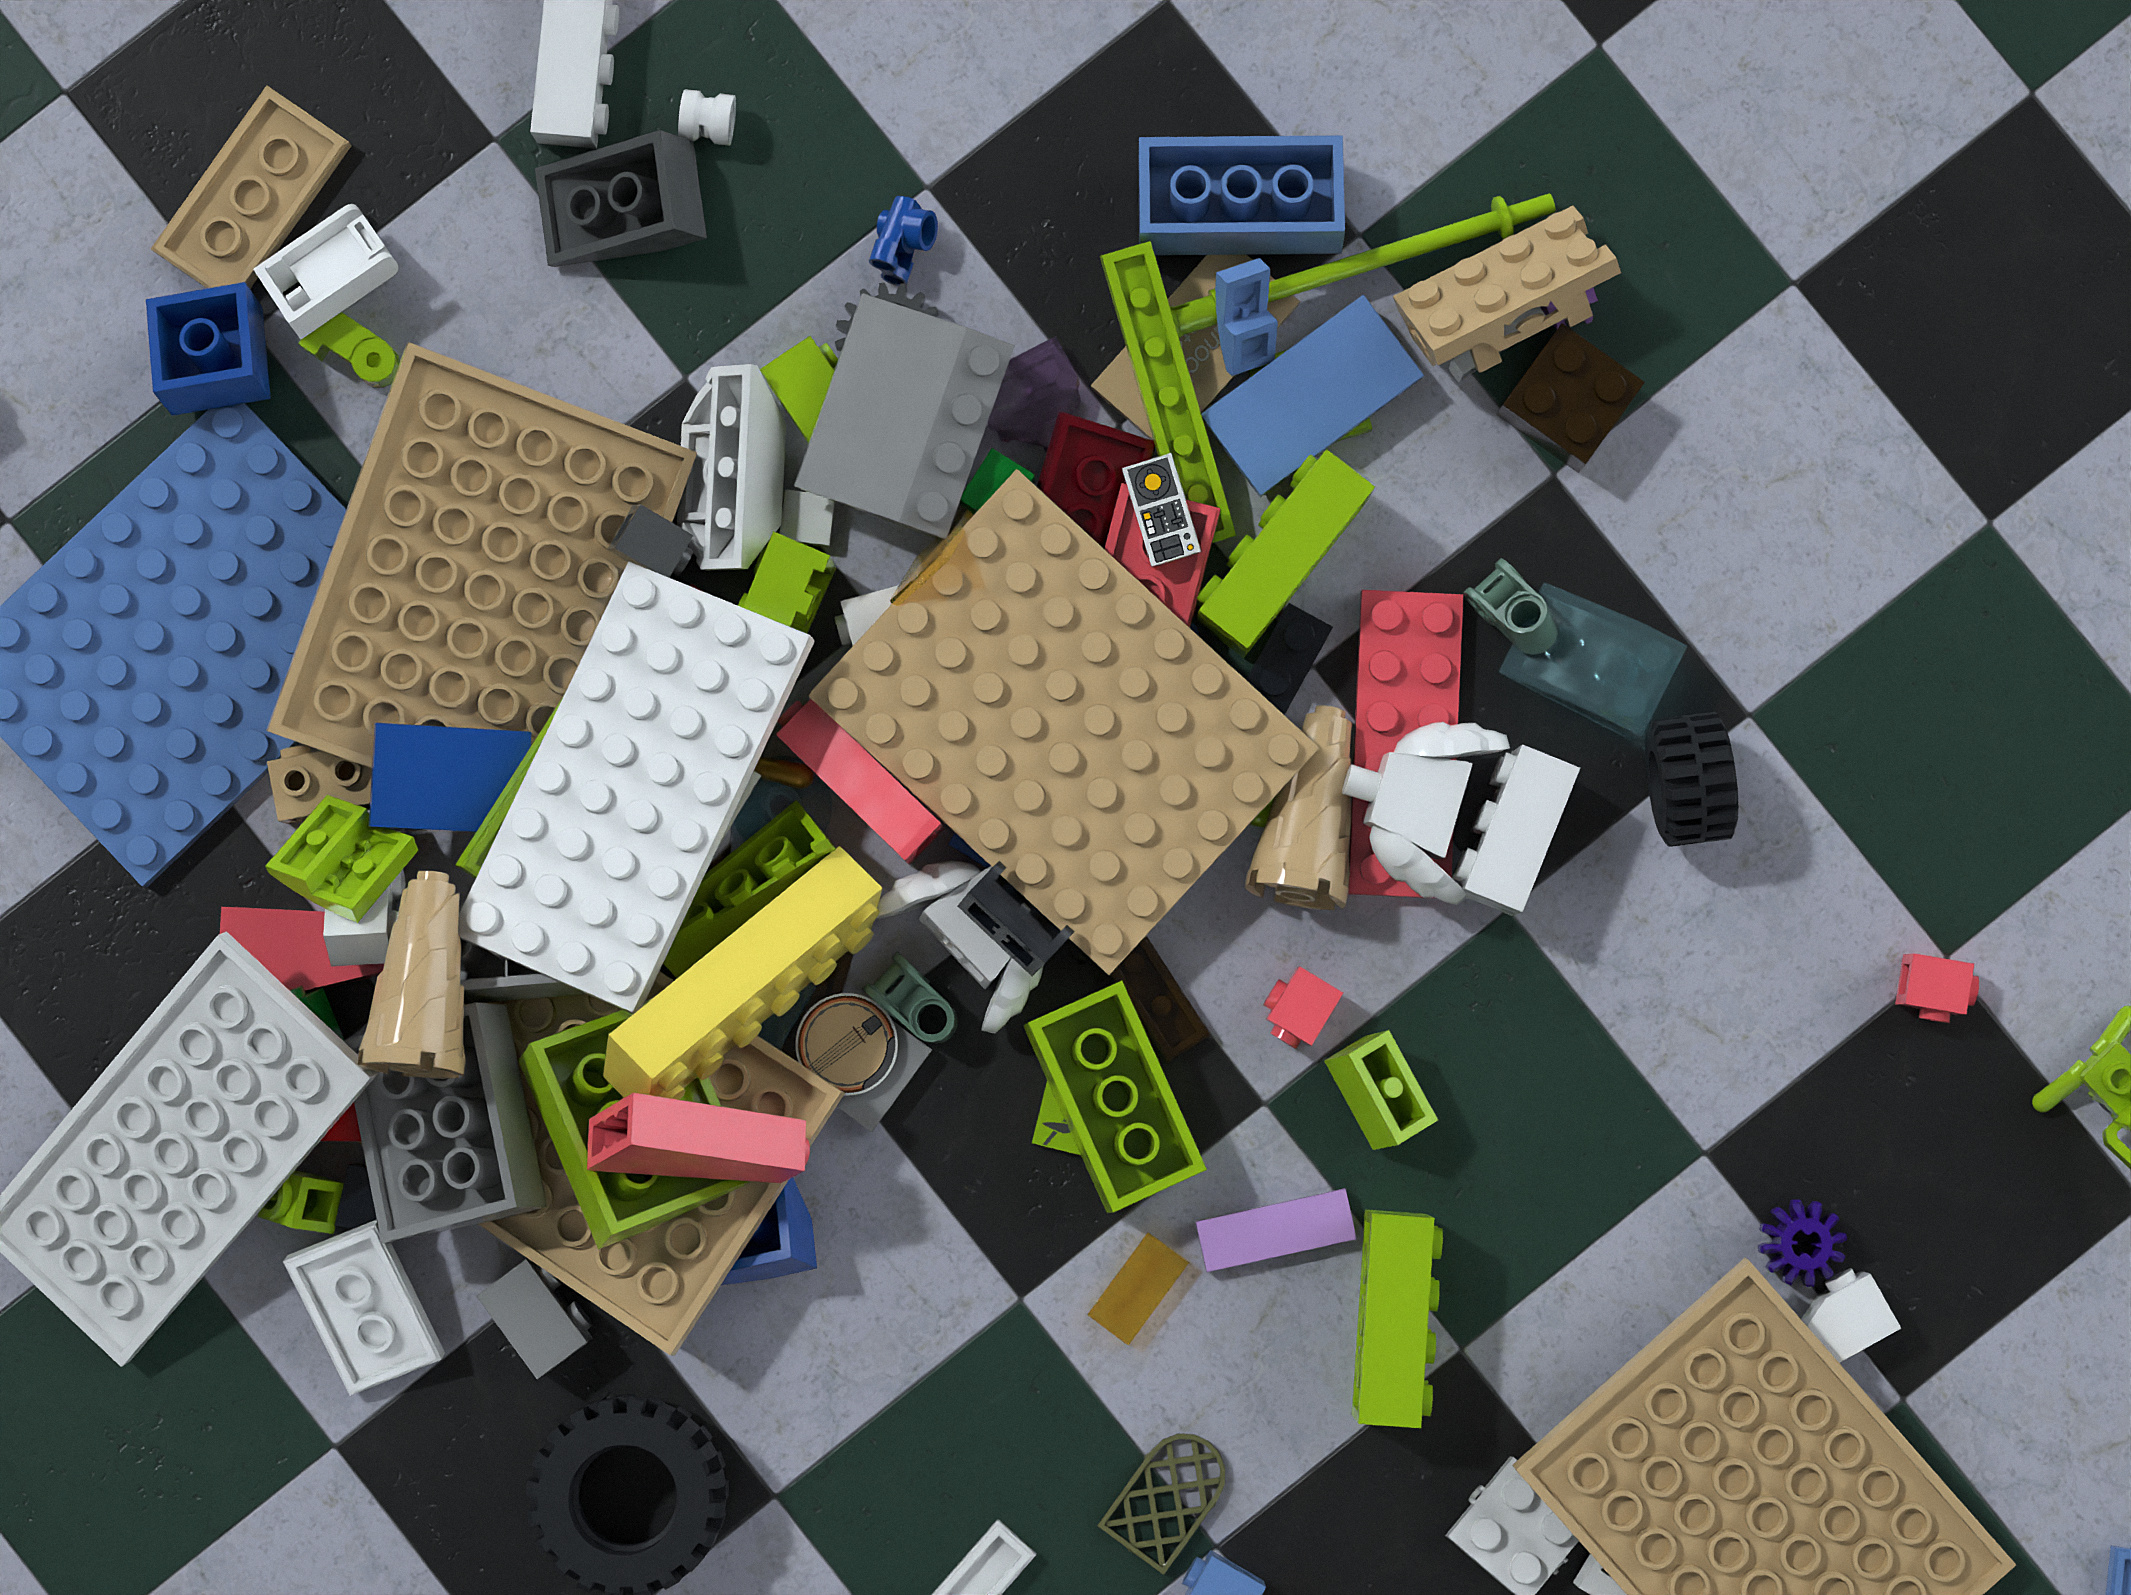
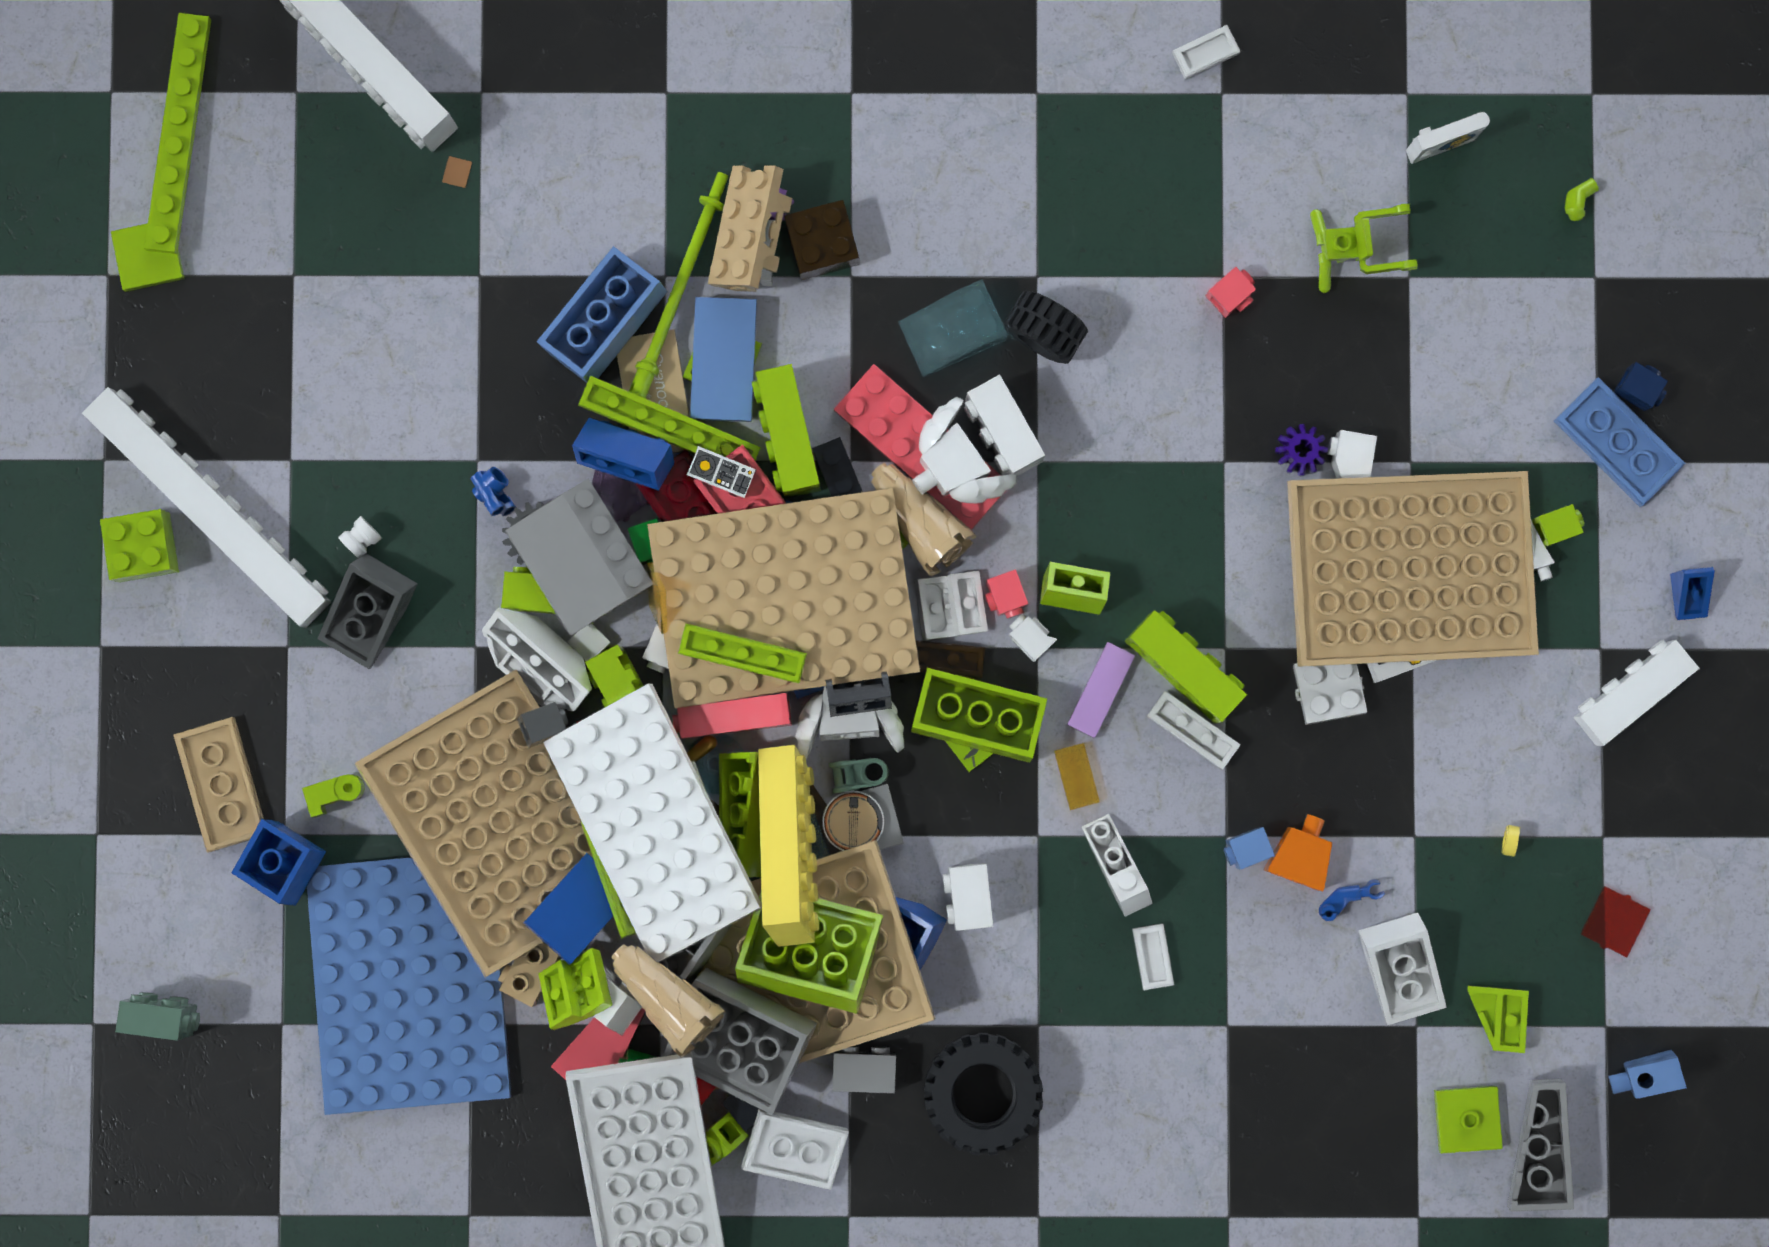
camera: 55 degrees left, 0 degrees up
white container [253,204,398,339] -> none
coral slope [587,1093,810,1183] -> none
olive window [1097,1433,1225,1575] -> none
medium blue slope [1215,258,1278,376] -> none
sand green piece [1463,558,1558,655] -> none
none -> blue brick [572,418,675,490]
none -> lime tile [678,623,807,683]
none -> white slope [914,571,988,641]
none -> white brick [943,863,993,931]
none -> white window [1008,614,1057,662]
none -> white slope [1081,814,1153,917]
none -> white plate [1147,691,1240,770]

